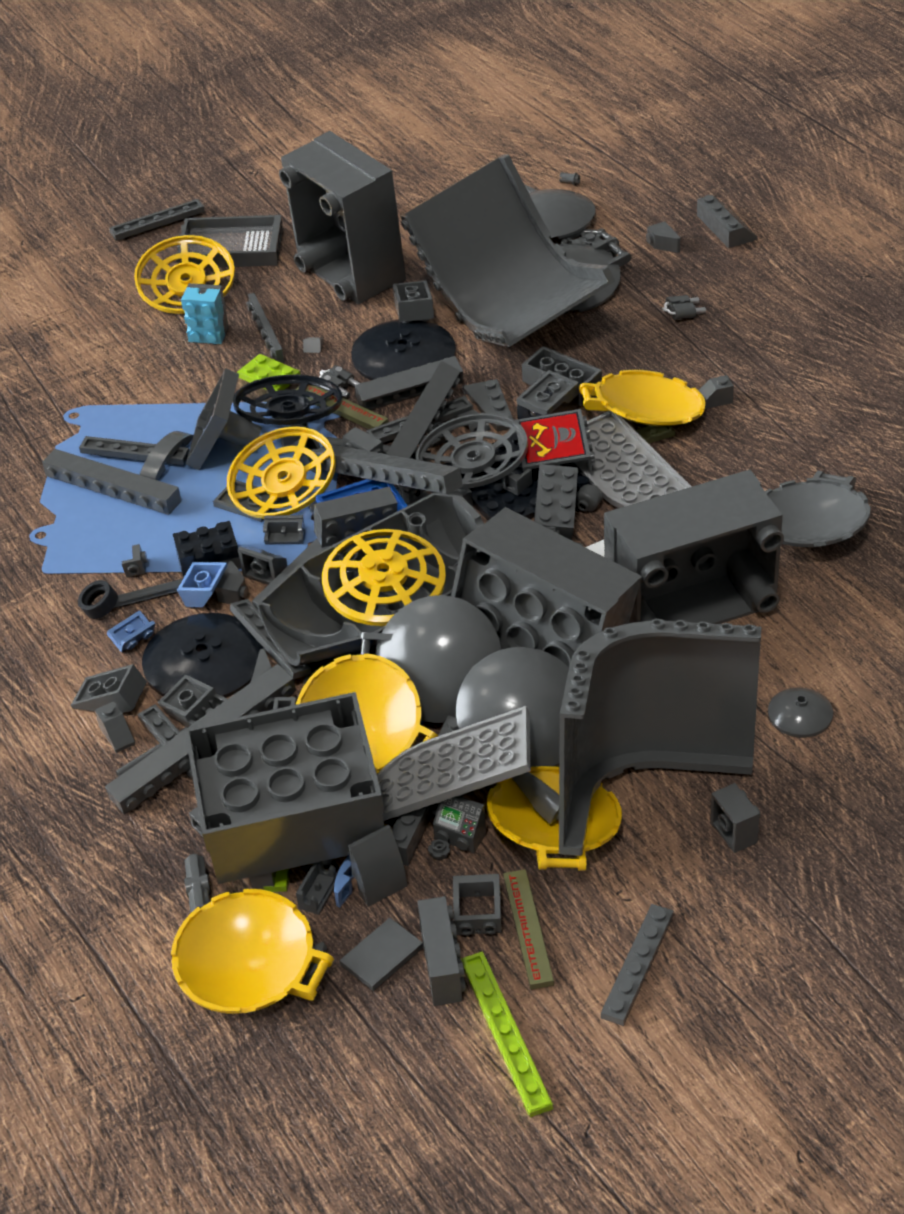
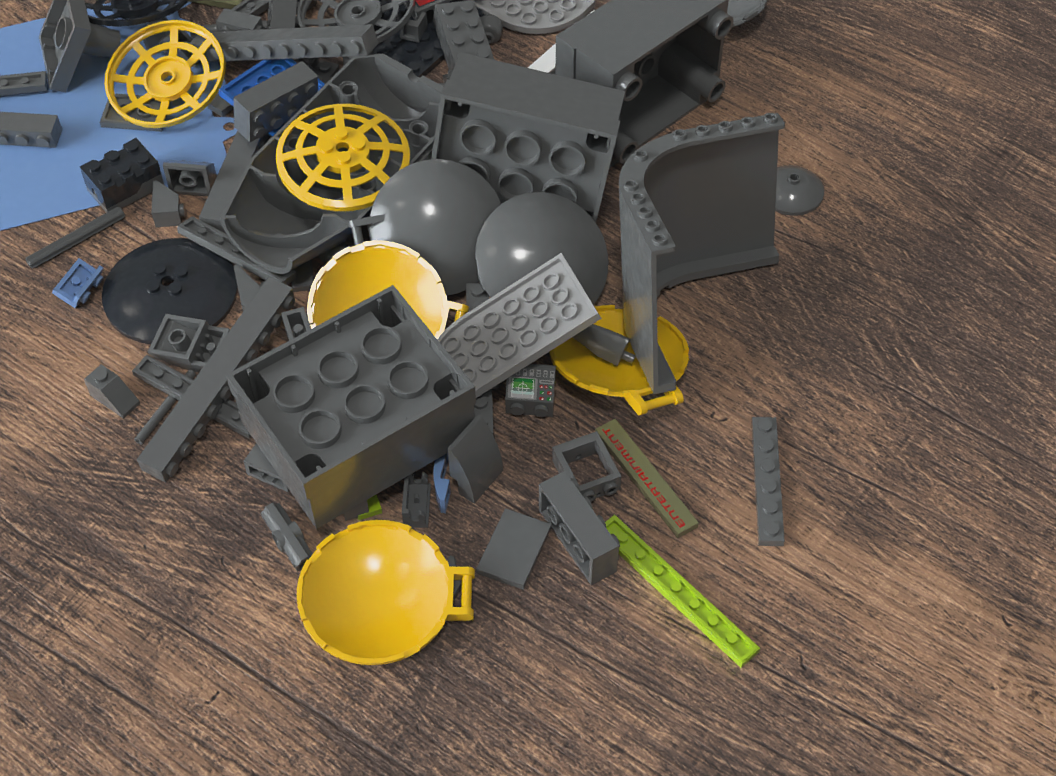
camera: 25 degrees left, 10 degrees up
dark grey slope [71,664,147,713] -> none
black tyre [78,580,118,619] -> none
dark grey bracket [122,544,148,577] -> none
dark grey slope [140,431,193,480] -> none
medium blue slope [177,562,228,607] -> none
dark grey hinge [263,515,305,544] -> none
dark grey plate [428,839,450,860] -> none
dark grey brick [710,783,761,853] -> none

